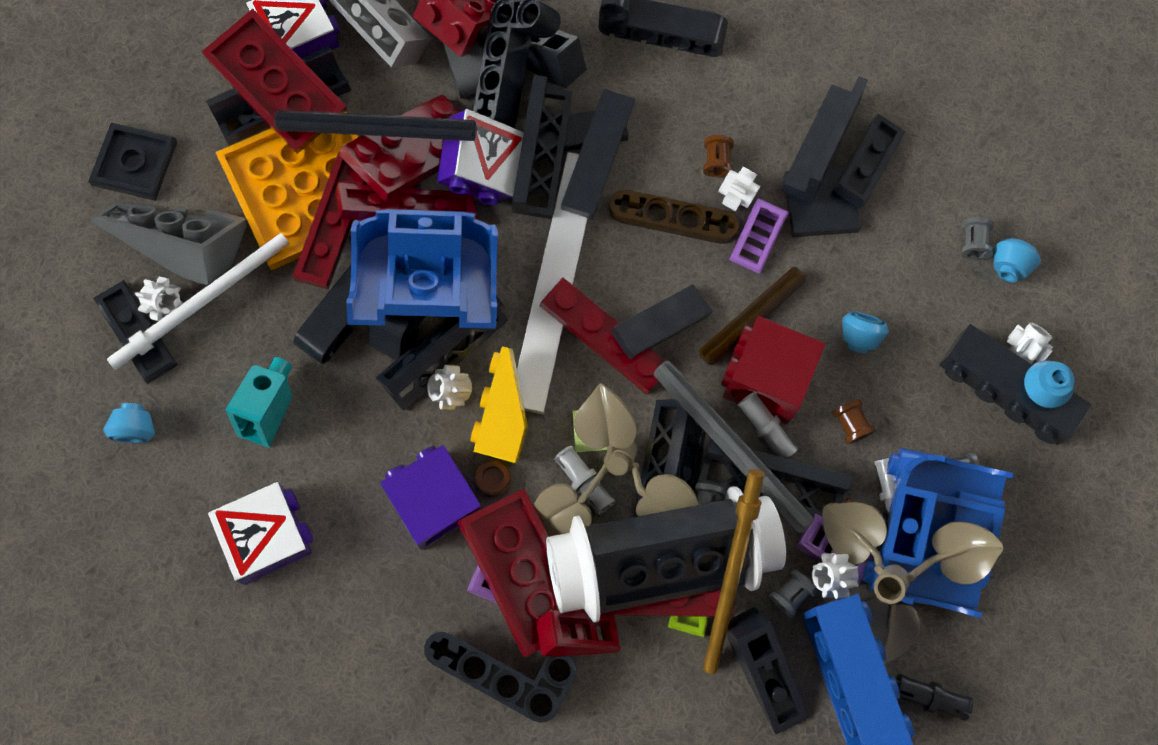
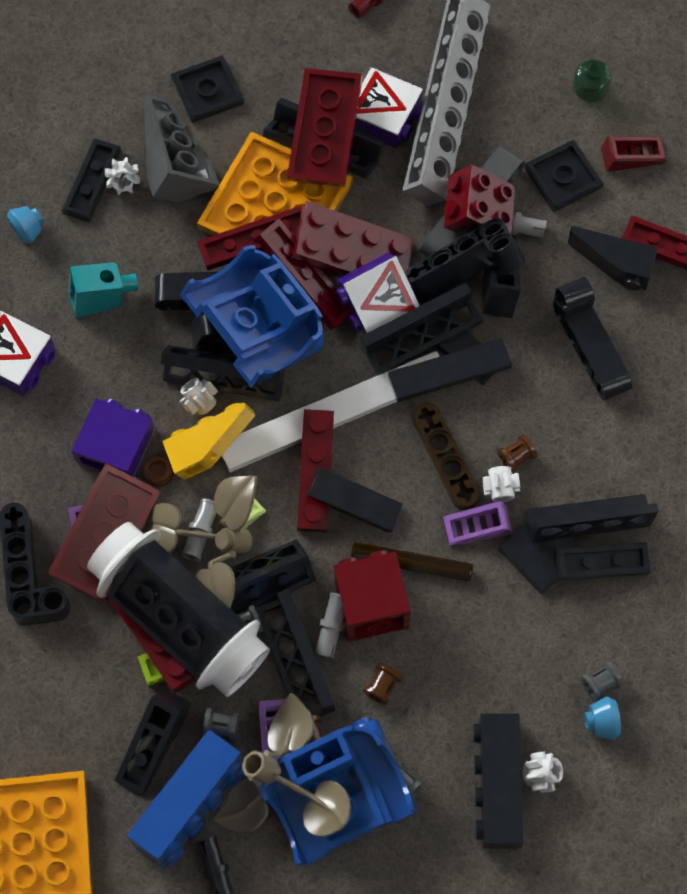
camera: 60 degrees right, 5 degrees down
white bar [107,233,290,370] -> none
black axle [274,110,478,141] -> none
dark red slope [537,610,621,657] -> none
dark grey axle [654,361,814,533] -> none
pearl gold bar [703,469,765,674] -> none
white gear [812,553,859,599] -> none
dark azure cone [842,311,889,354] -> none
dark azure cone [1024,360,1075,408] -> none

